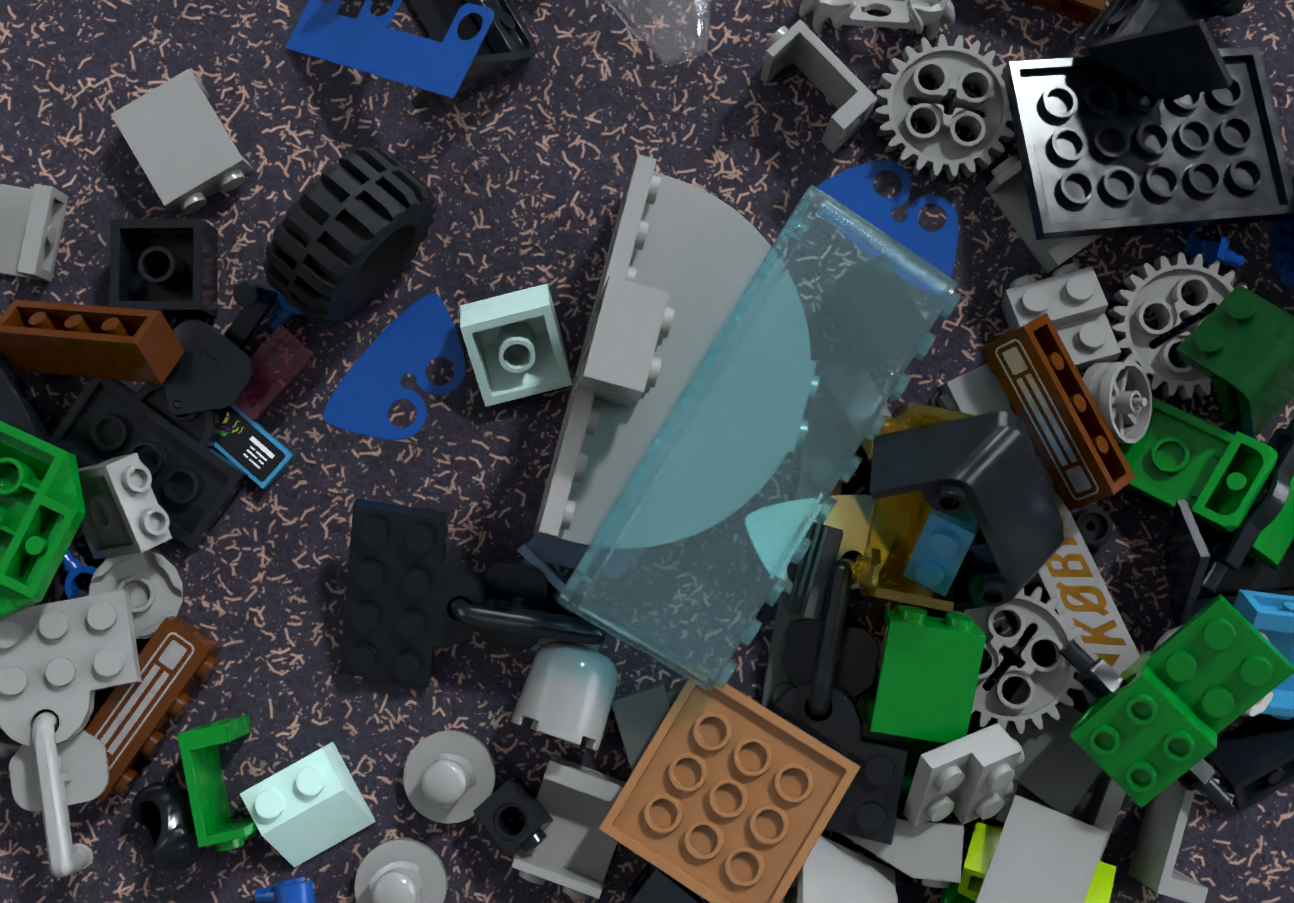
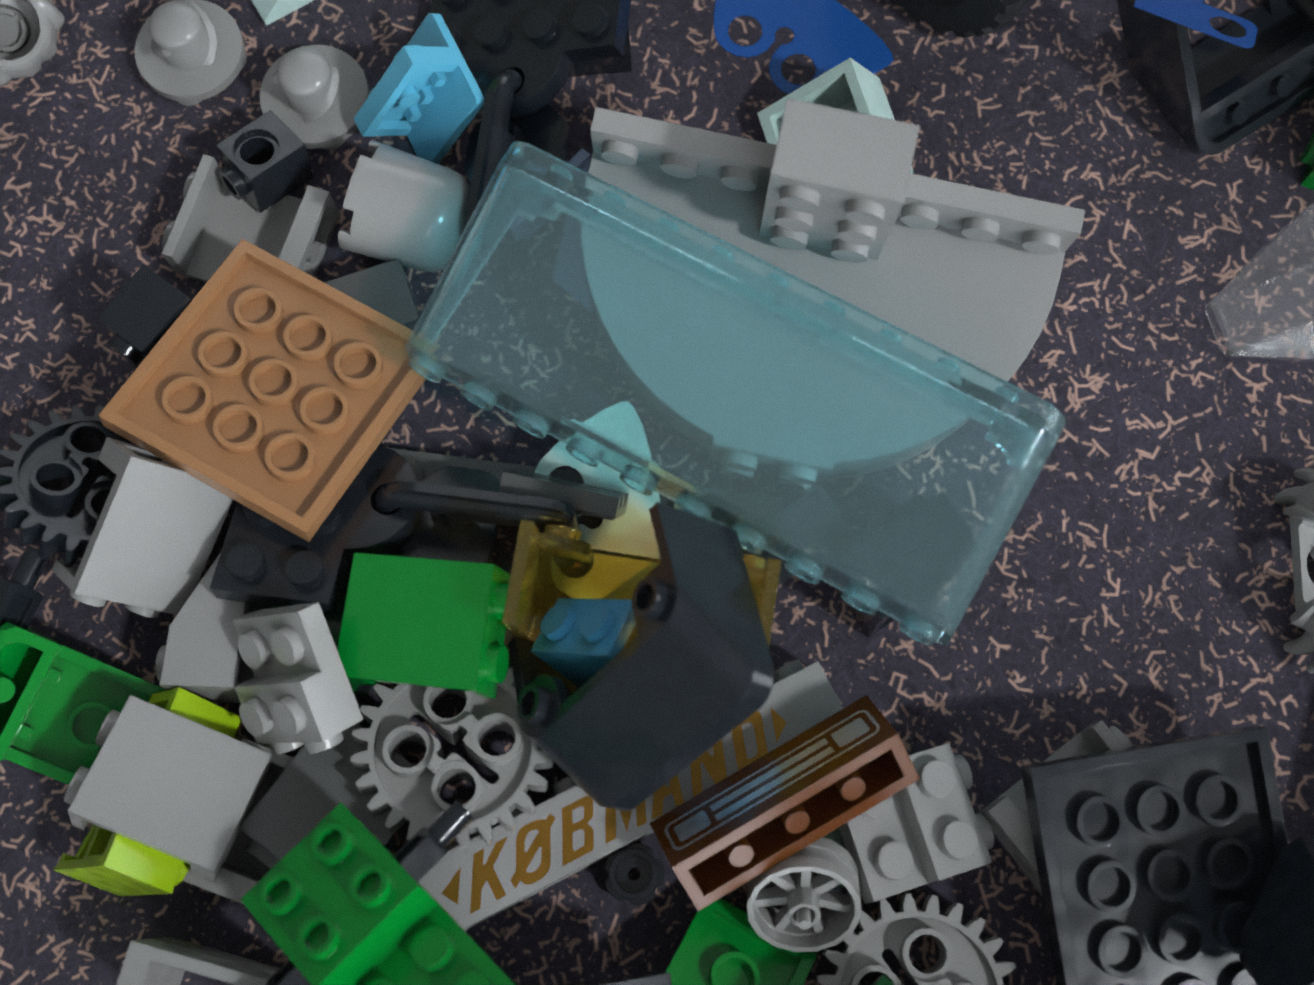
camera: 90 degrees right, 10 degrees down
light grey panel [760,20,877,153] -> none
blue piece [809,159,959,296] -> none
light grey gear [873,34,1015,182] -> none
none -> medium azure bracket [353,13,485,164]

